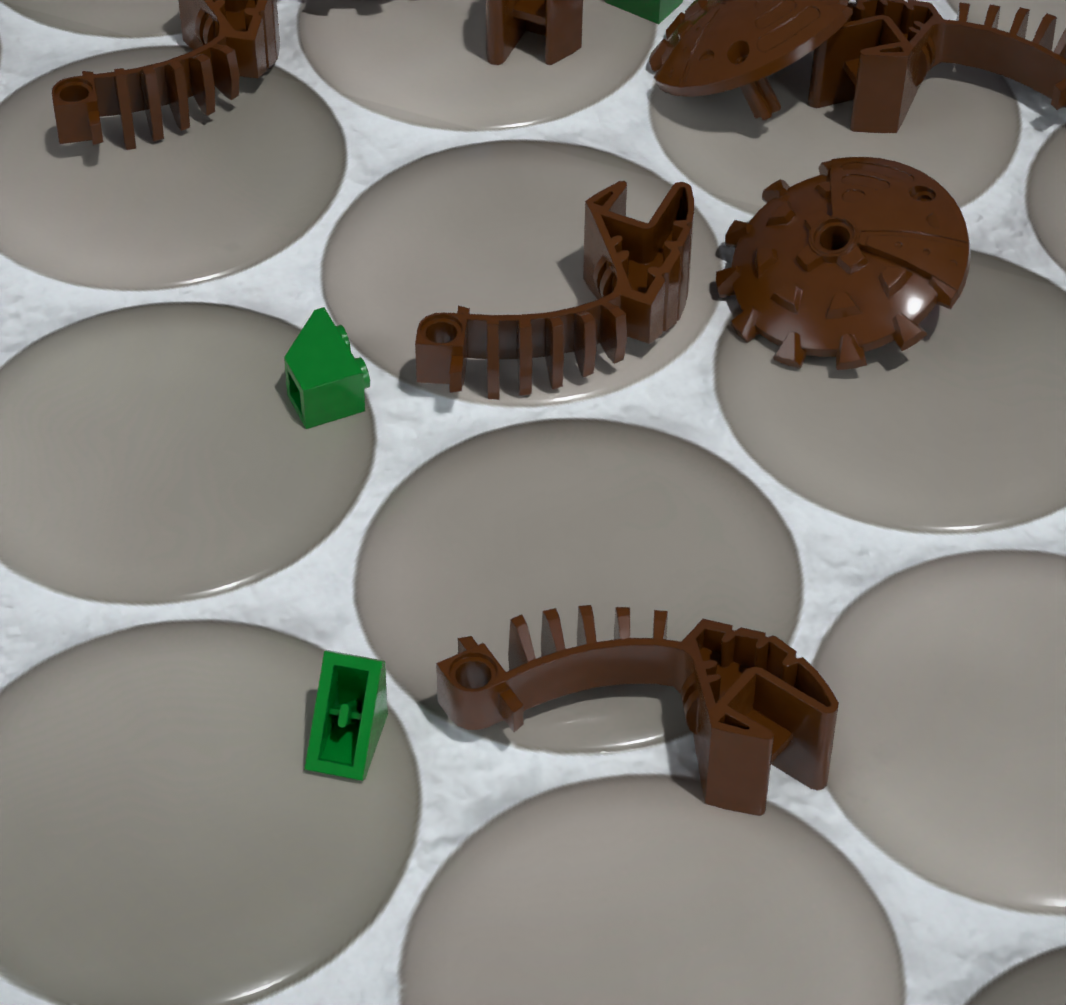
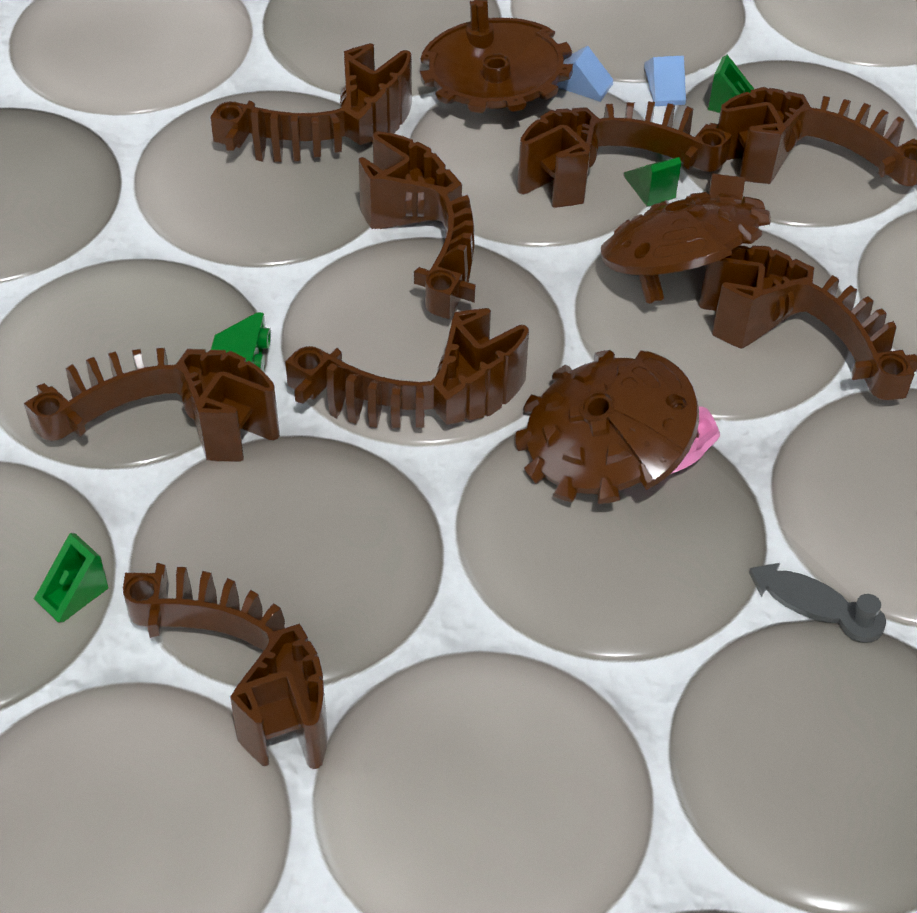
camera: 30 degrees right, 5 degrees up
none -> reddish brown piece [24,348,280,462]
none -> reddish brown piece [359,131,476,320]

